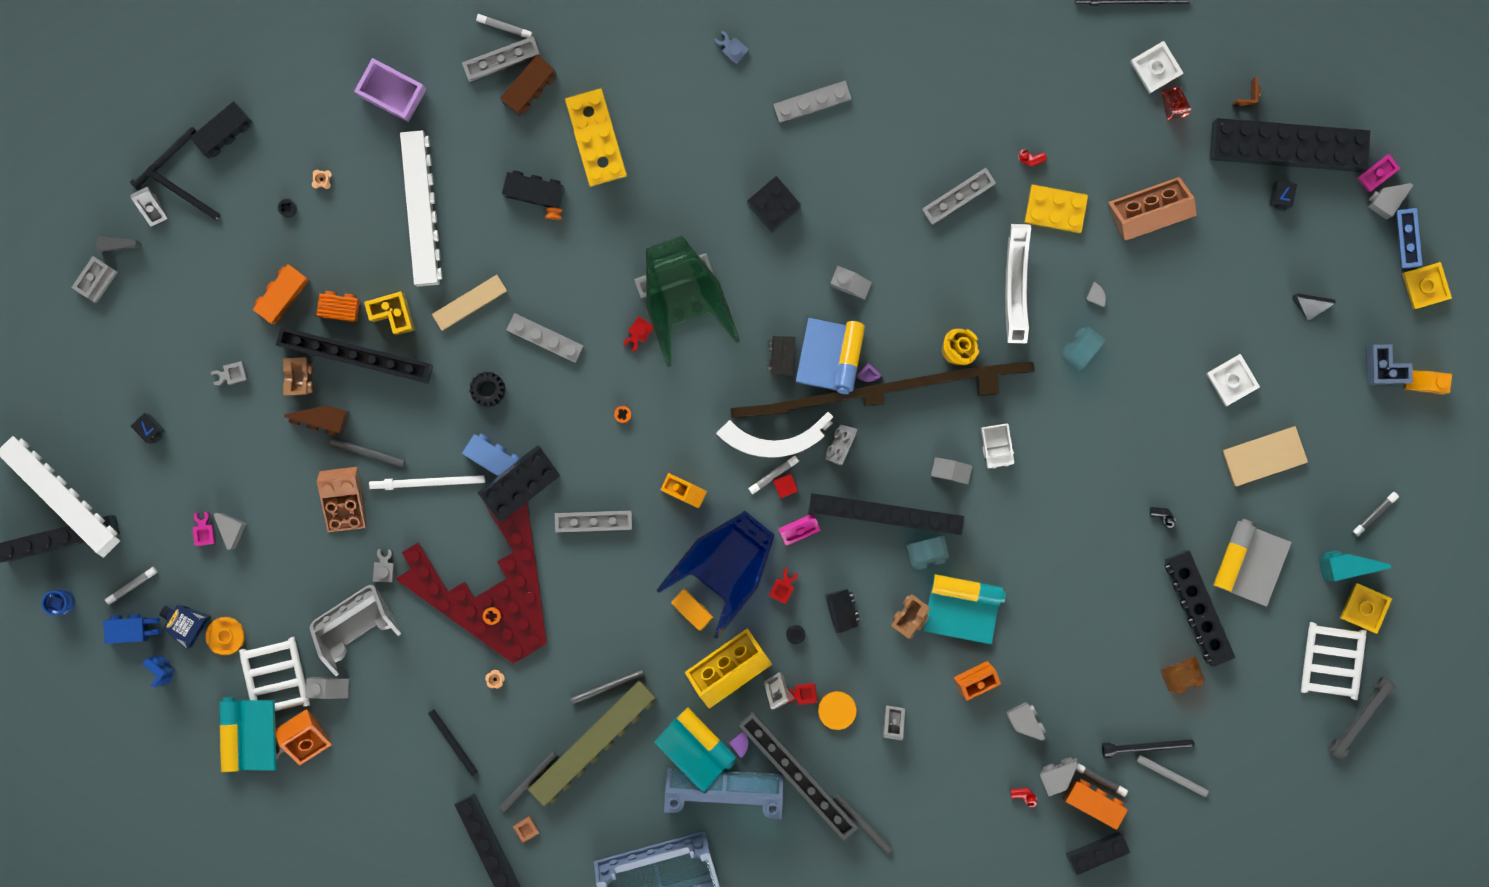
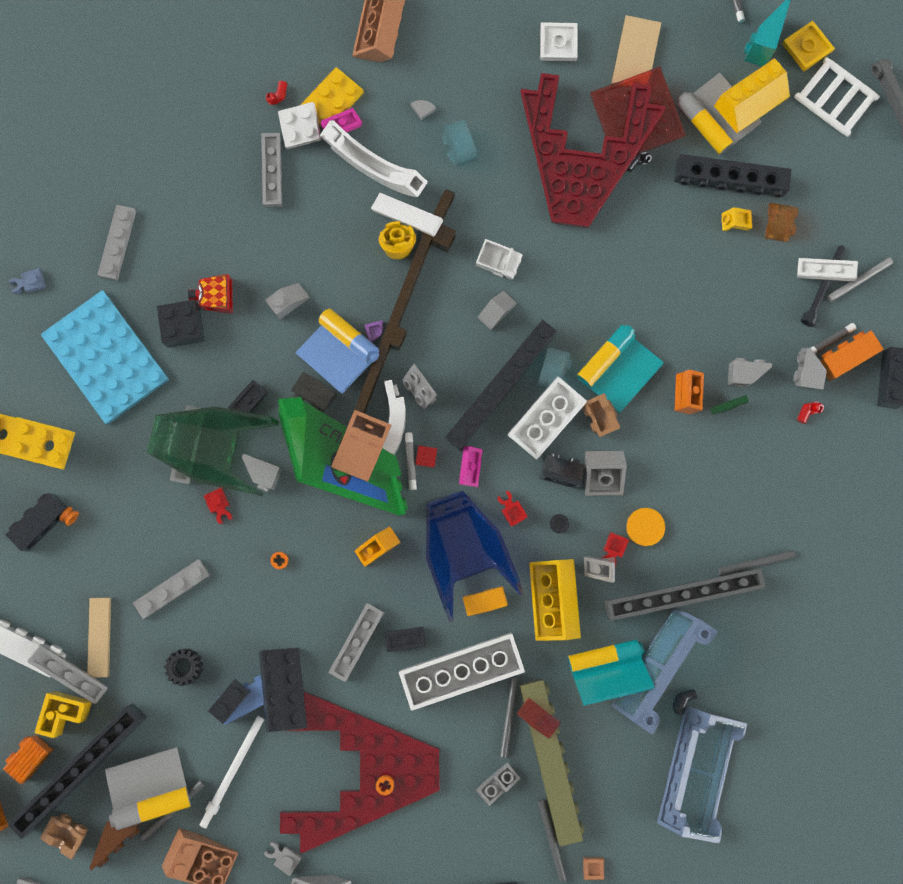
camera: 60 degrees left, 5 degrees down
light nougat plate [485,670,505,689] -> none
medium lavender tile [729,731,748,758] -> none
light grey slope [882,705,905,740] -> none
none -> light grey plate [28,644,108,704]
none -> medium azure plate [40,290,169,425]
none -> light grey door [105,747,191,830]
none -> torso [188,274,233,314]
none -> black plate [208,679,251,724]
none -> black plate [228,380,268,421]
none -> light grey slope [242,454,282,492]
none -> white plate [278,102,322,149]
none -> green piece [278,397,408,517]
none -> dark pink plate [321,108,363,132]
none -> nougat slope [331,410,391,482]
none -> white tile [371,193,443,237]
none -> black plate [384,626,426,652]
none -> white brick [399,632,525,711]
none -> light grey slope [476,763,521,806]
none -> white slope [508,377,587,459]
none -> clear red slope [517,698,561,739]
none -> dark red wing [520,73,666,228]
none -> light grey slope [584,451,627,496]
none -> clear red plate [590,66,686,153]
none -> black arm [673,689,697,715]
none -> dark green tile [710,395,749,415]
none -> yellow slope [714,58,790,133]
none -> yellow bracket [721,207,752,231]
none -> white tile [797,258,858,281]

